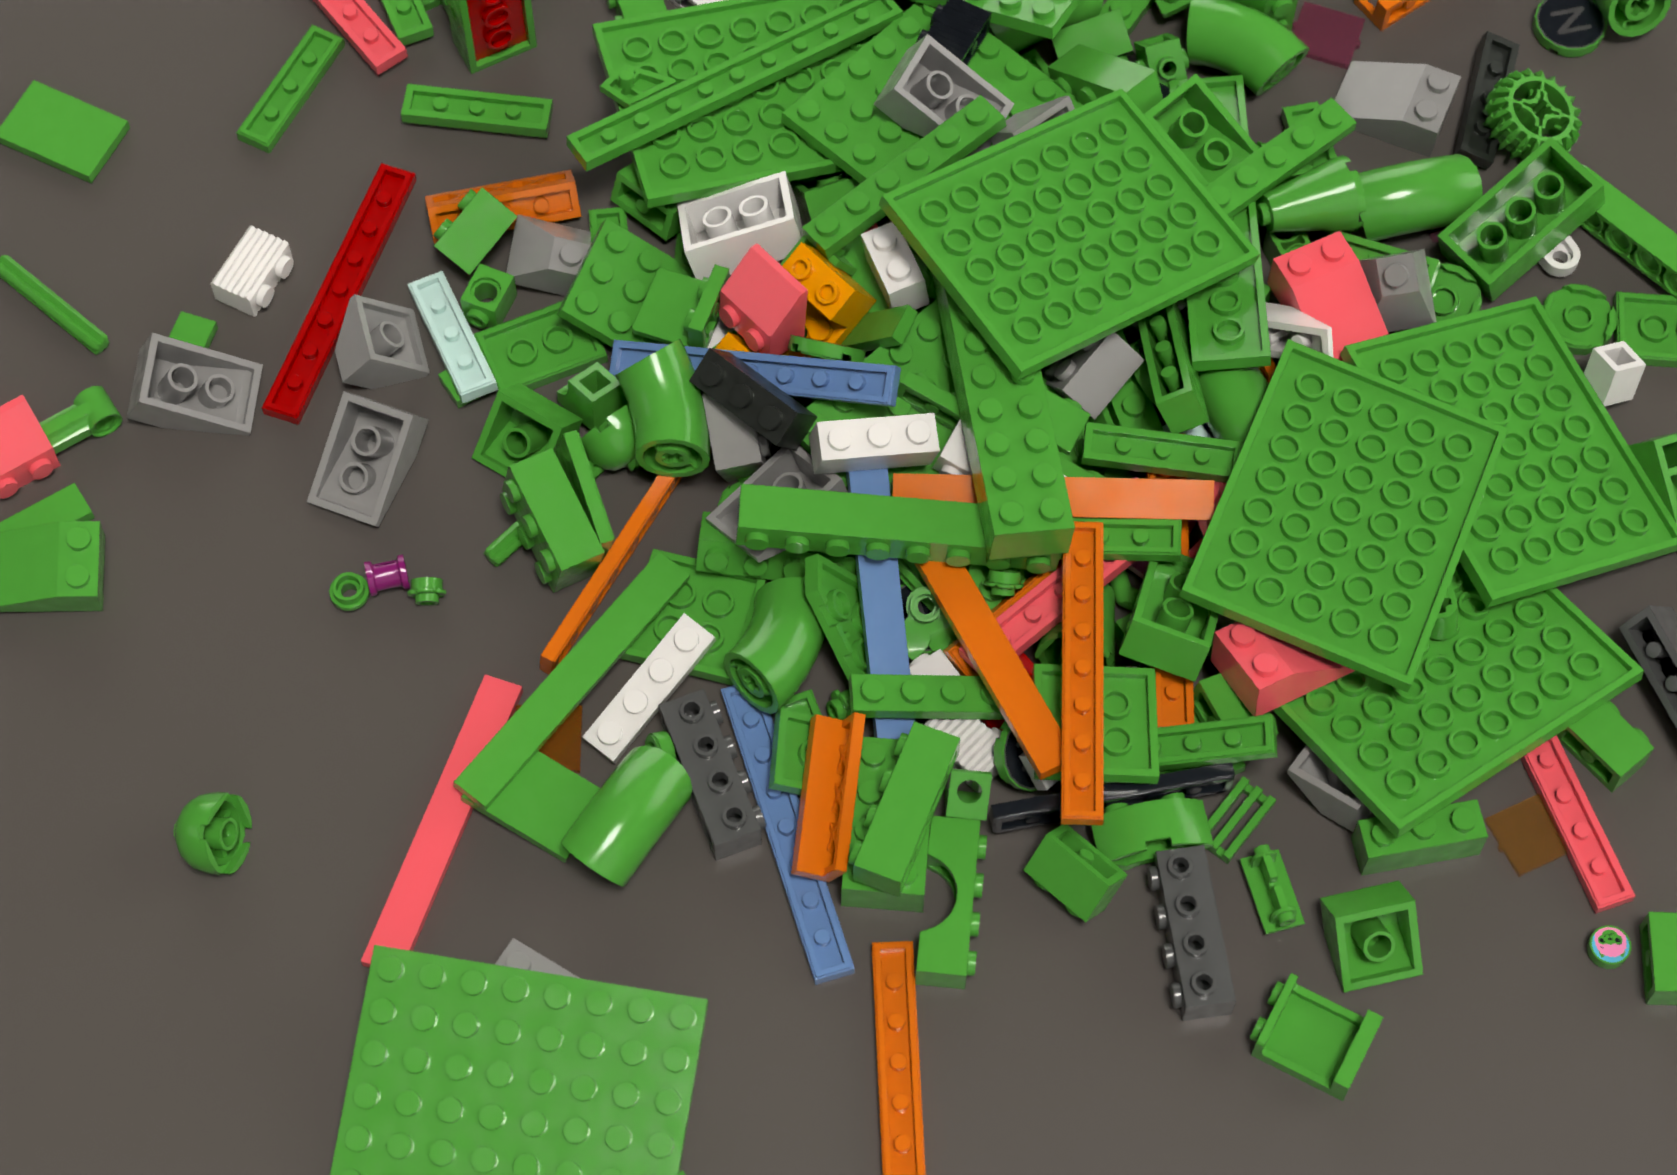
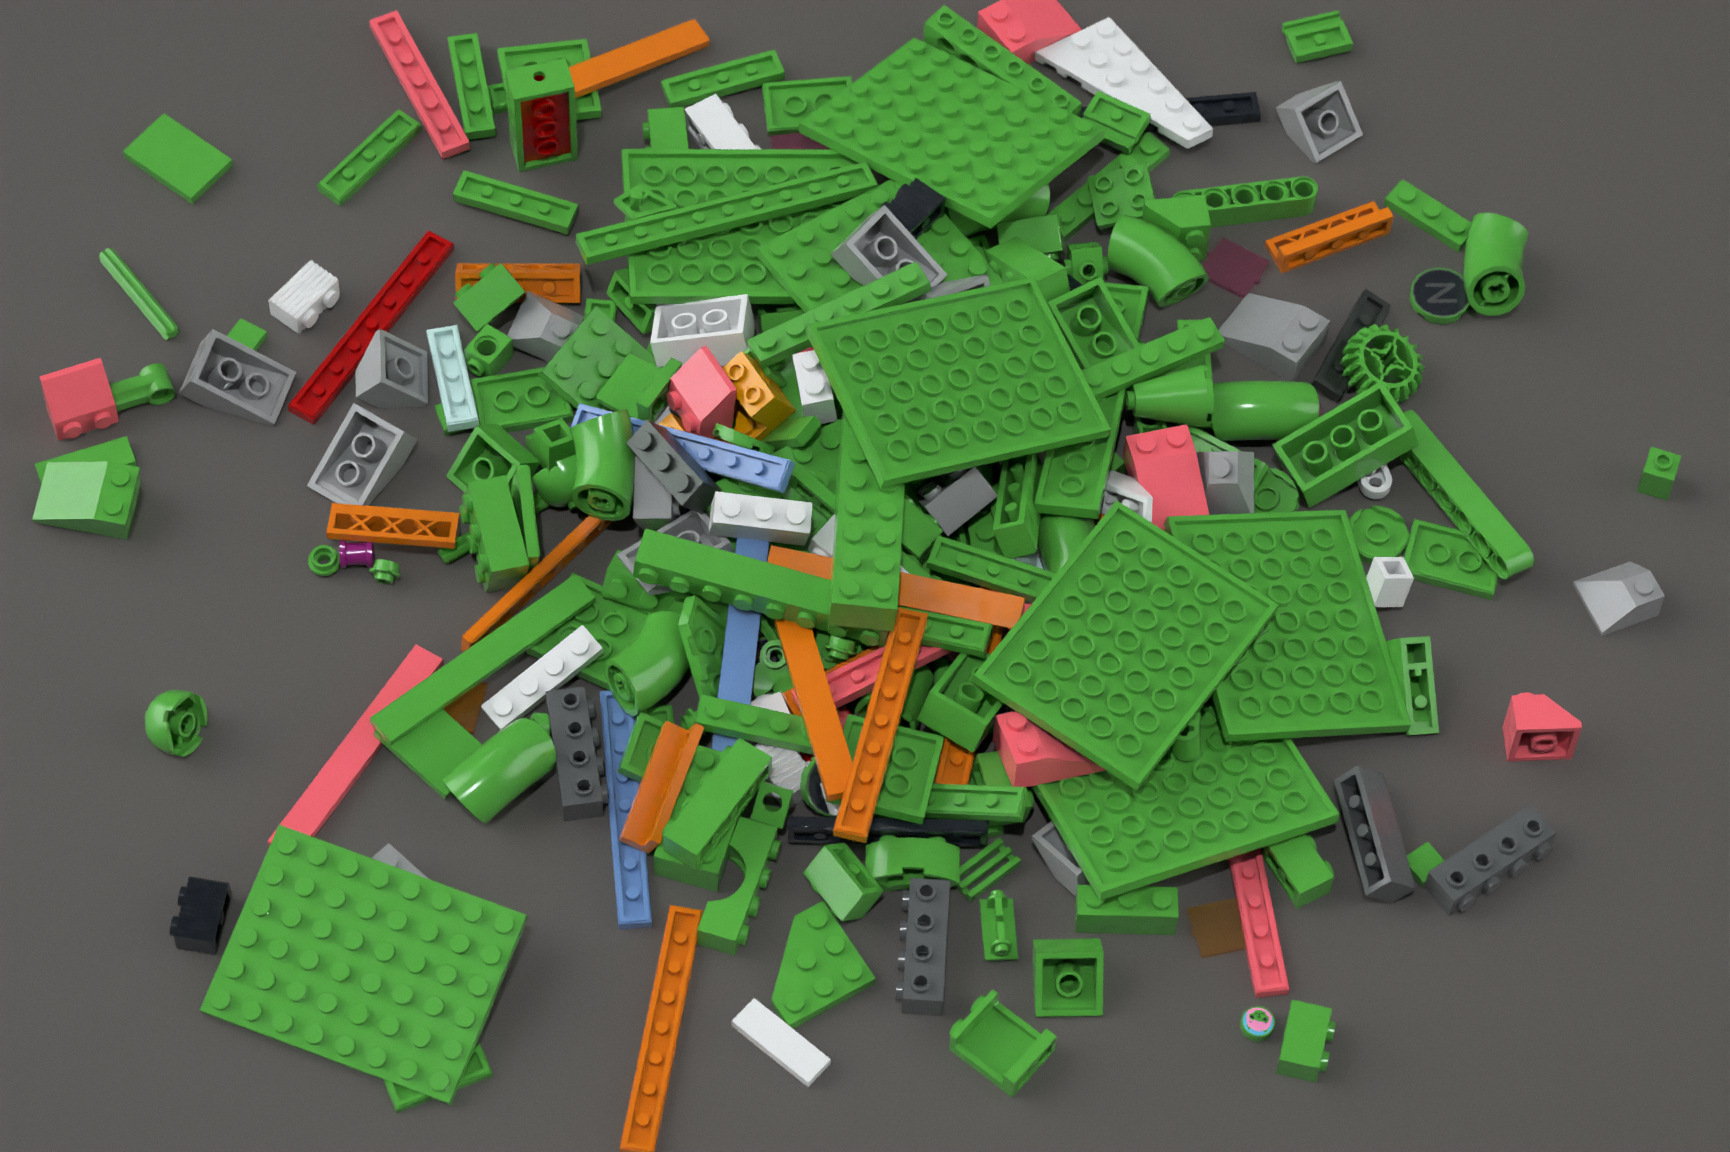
camera: 10 degrees right, 5 degrees down
none -> black brick [170,876,231,955]
none -> orange fence [326,503,460,549]
none -> white tile [732,998,831,1087]
none -> bright green plate [771,901,876,1029]

